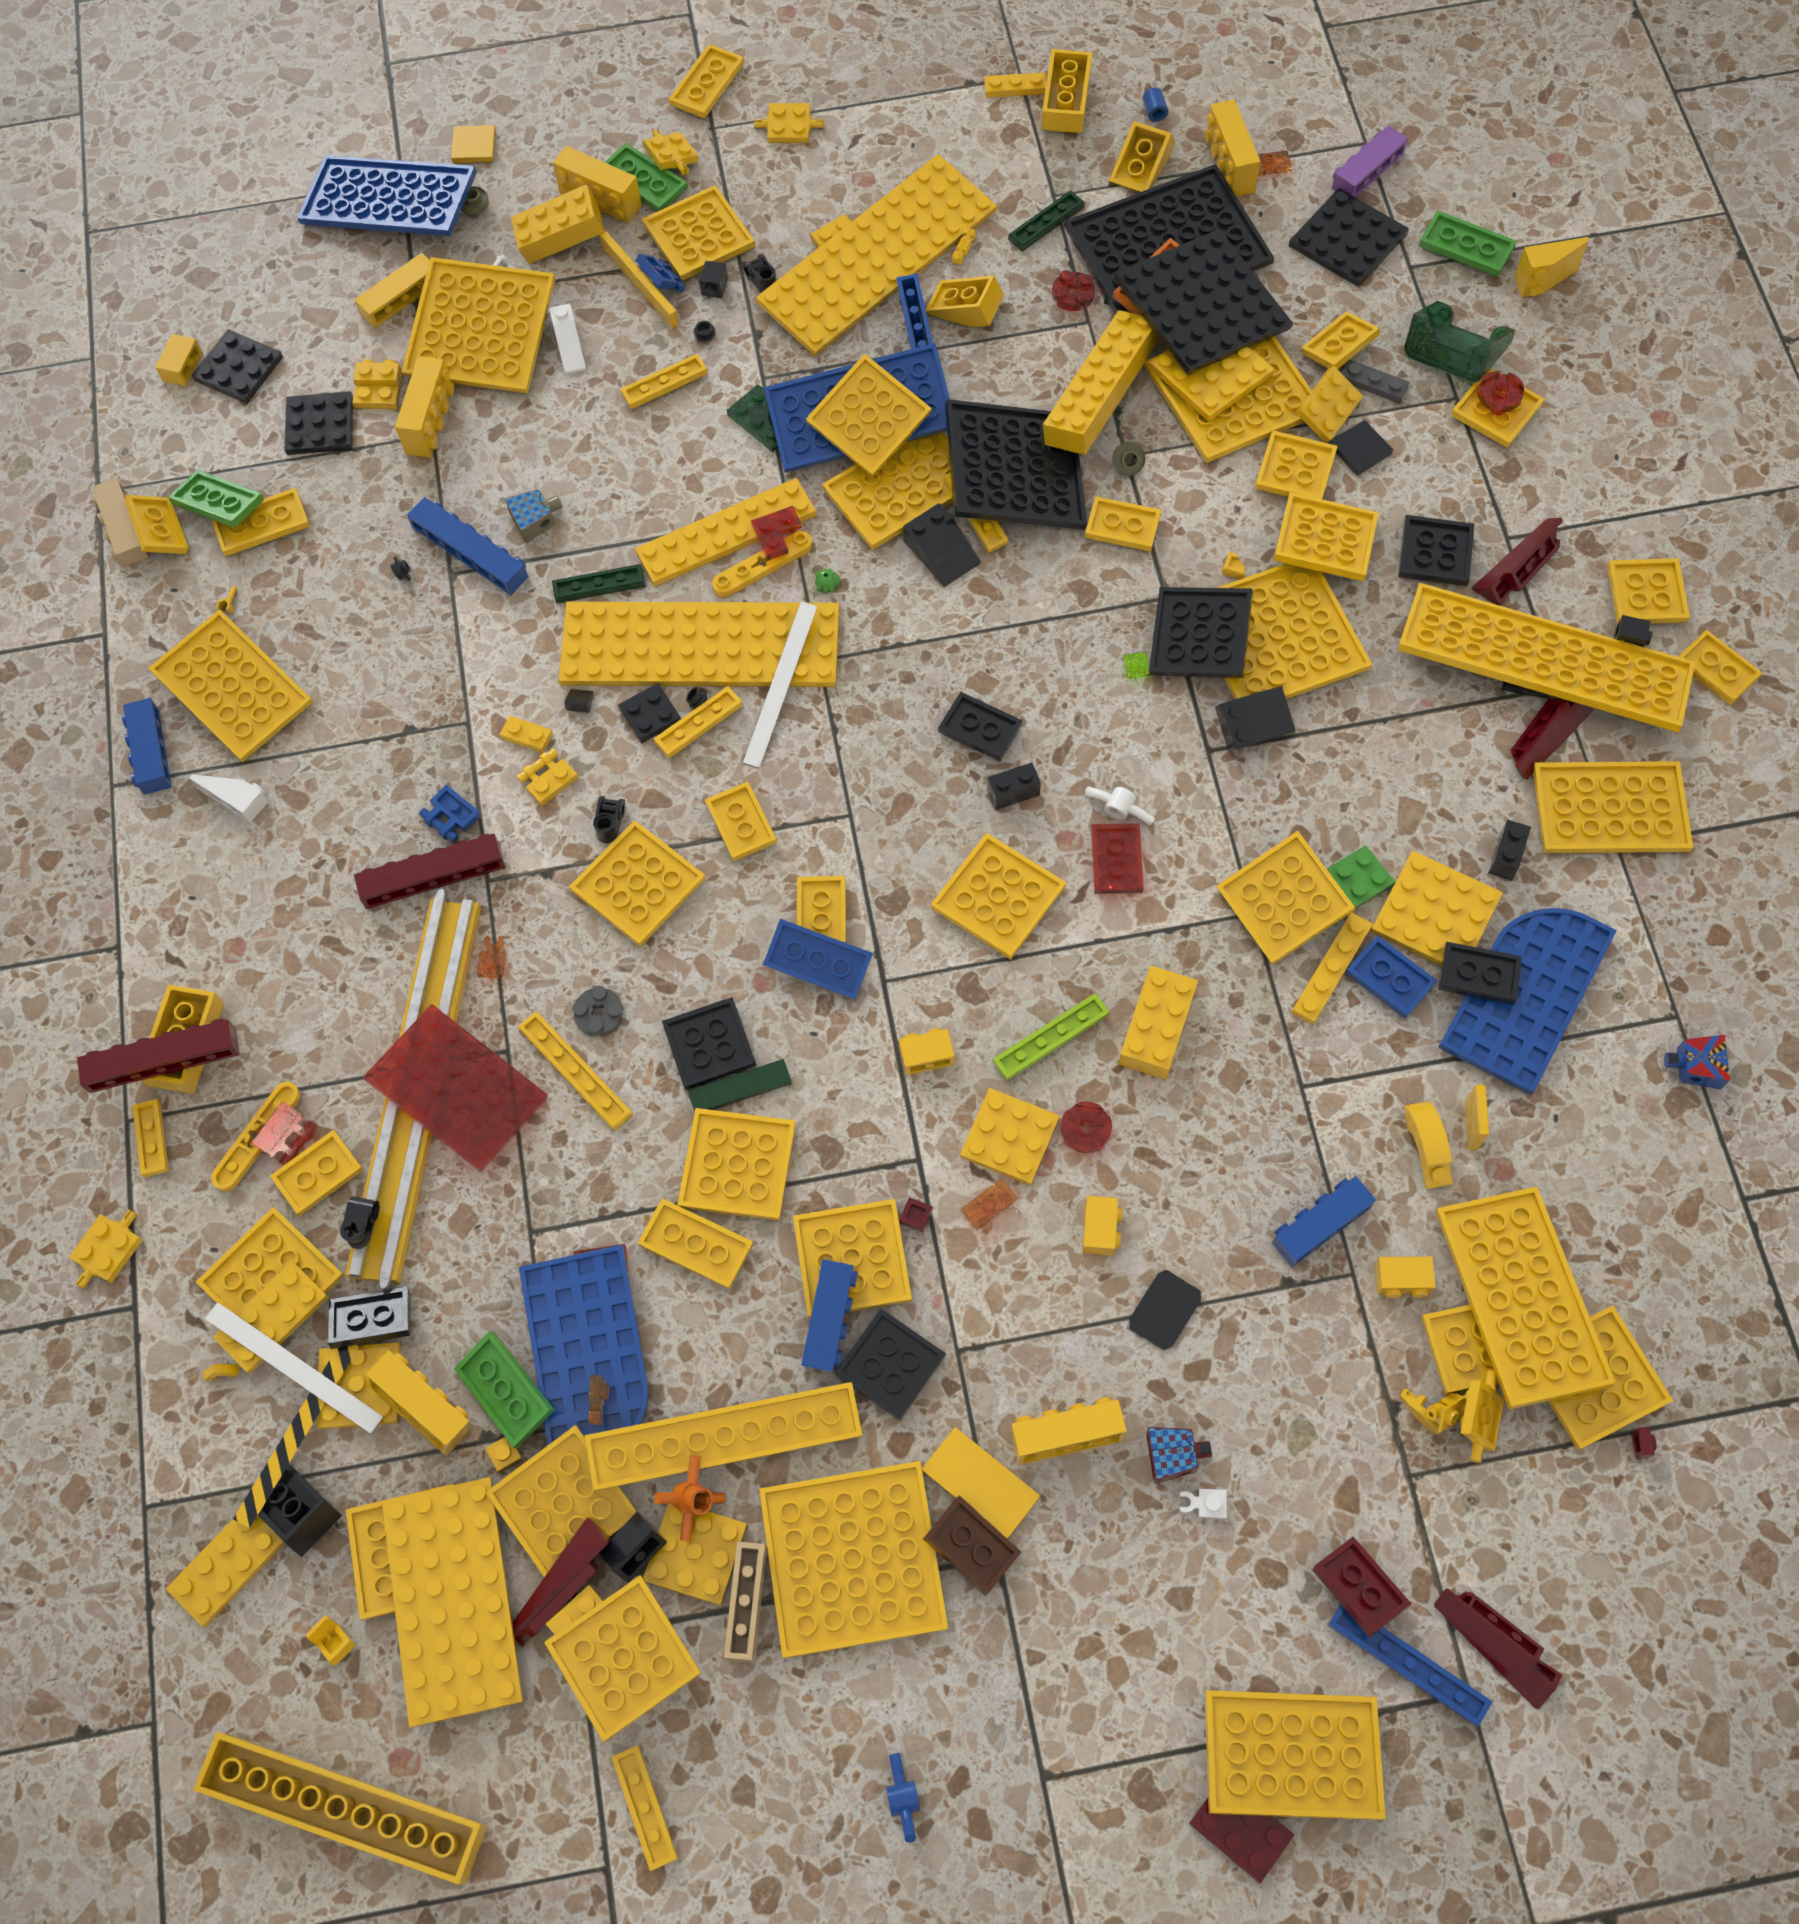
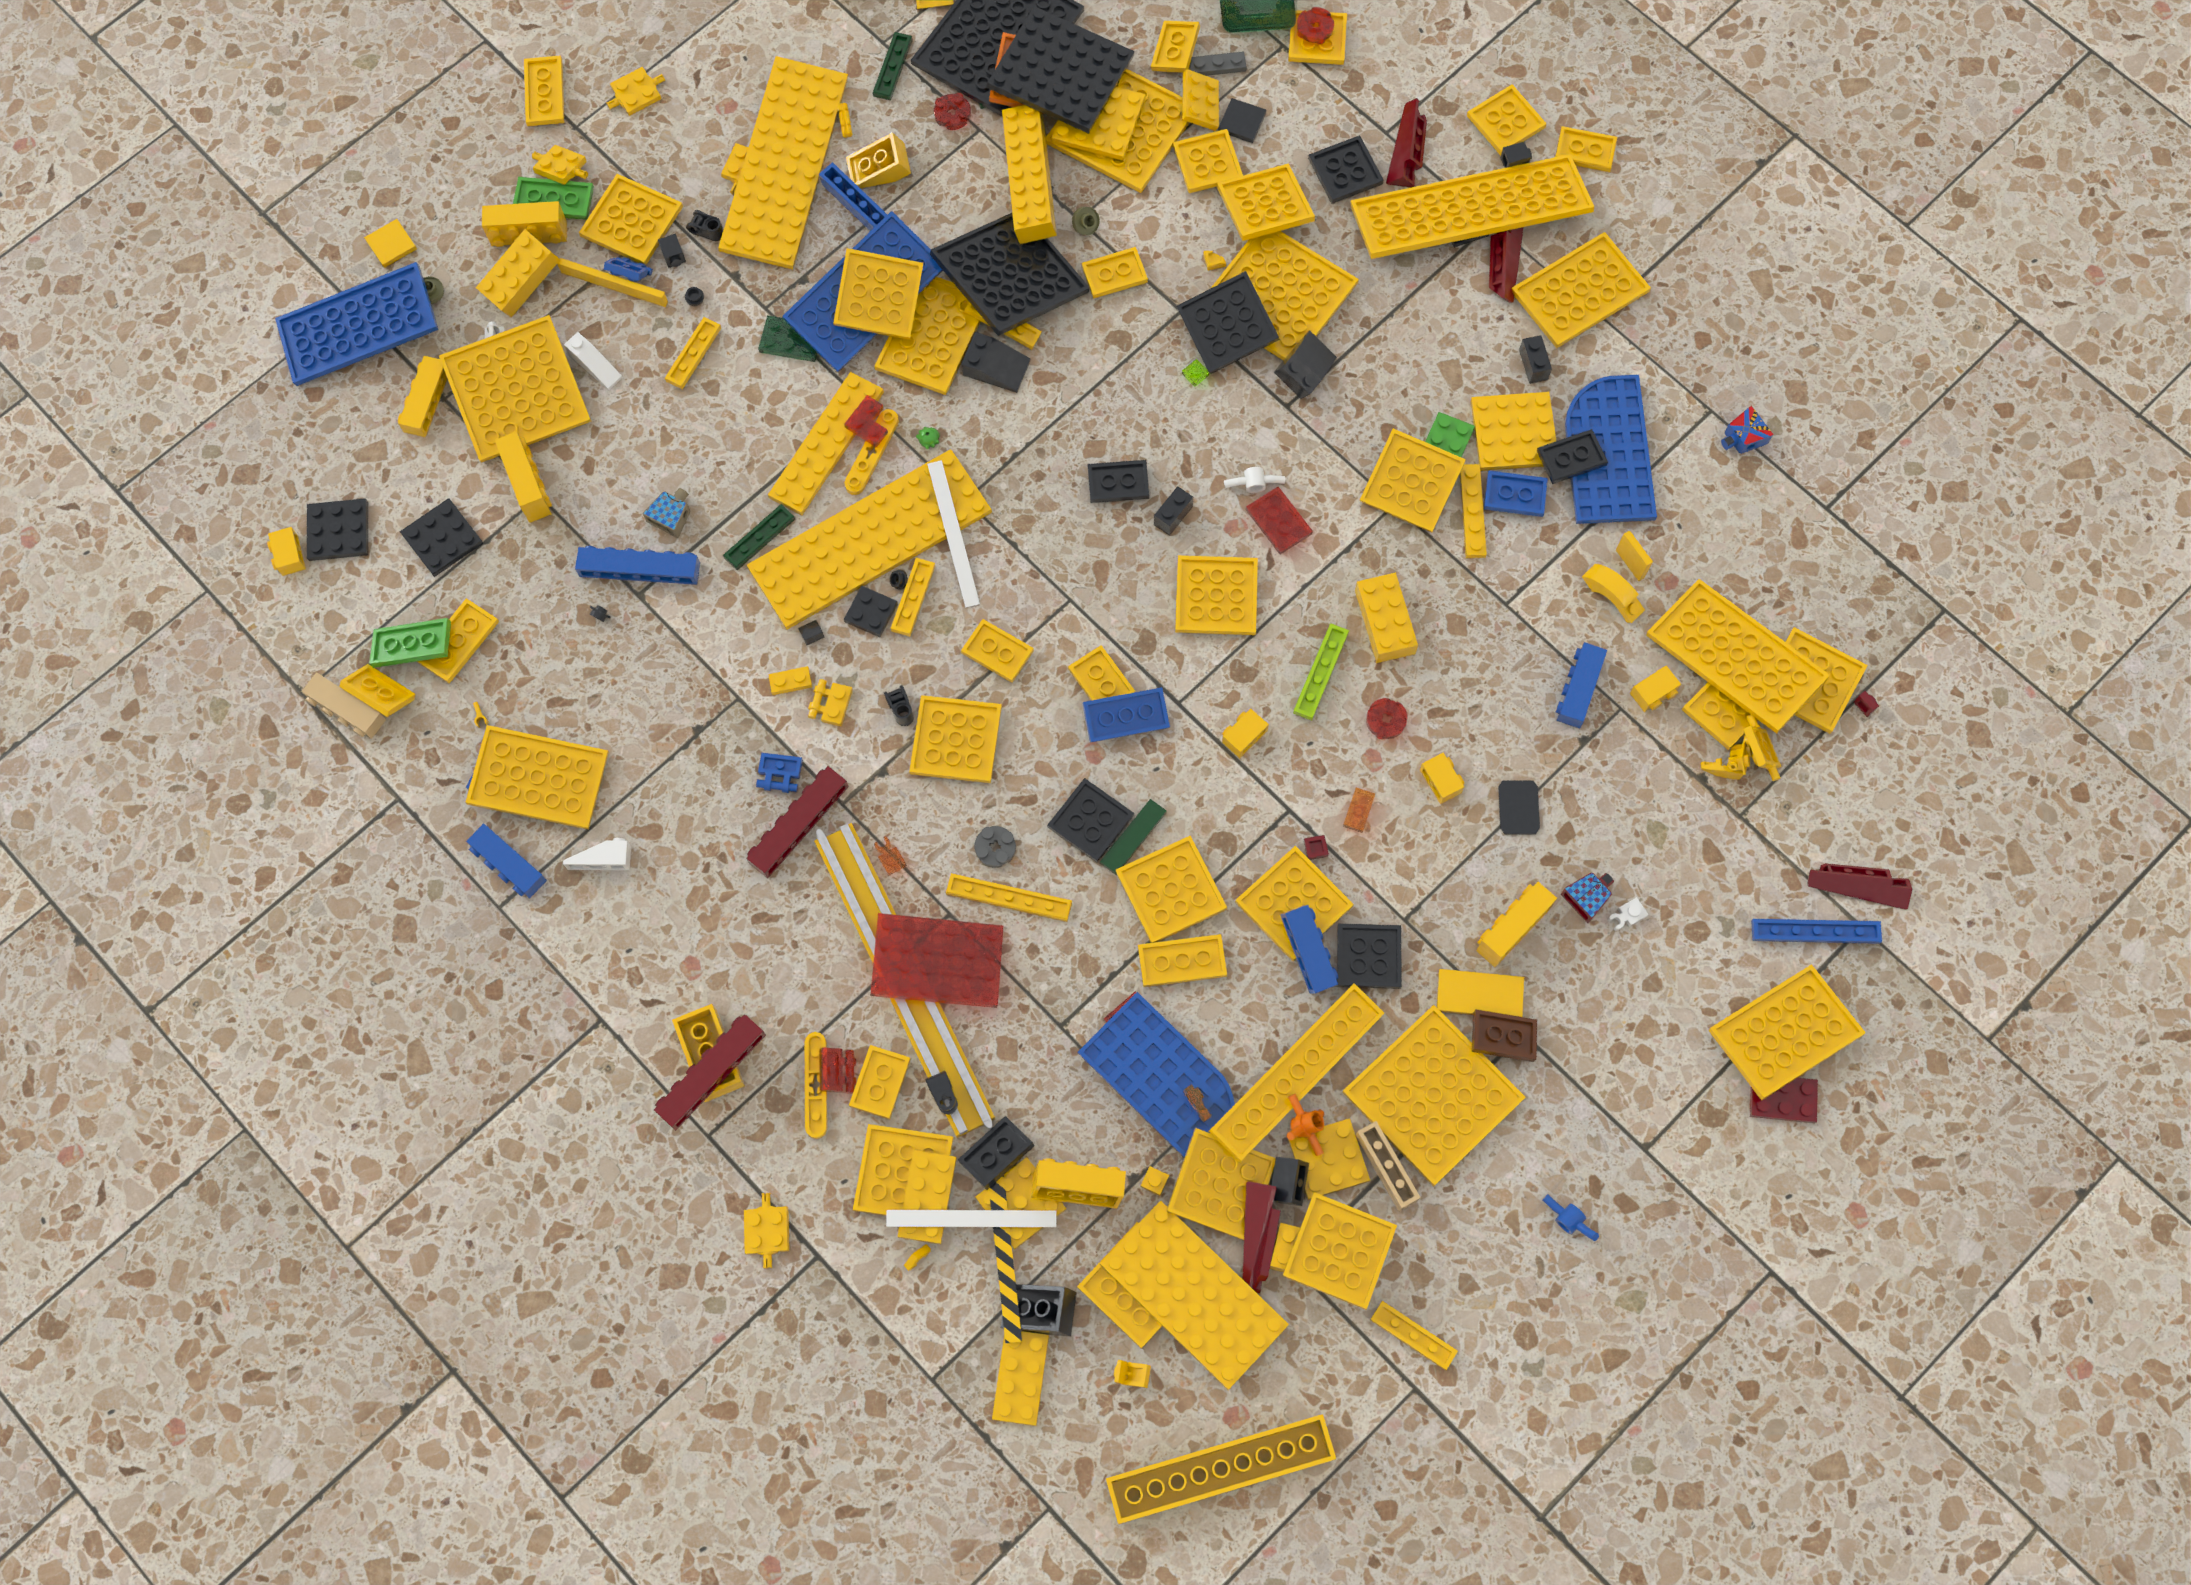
camera: 35 degrees left, 5 degrees up
yellow plate [132,1099,169,1178] -> none
yellow plate [352,359,403,409] -> none
bright green plate [454,1331,555,1448] -> none
yellow plate [960,1088,1060,1186] -> none
dark red plate [1312,1536,1411,1638] -> none

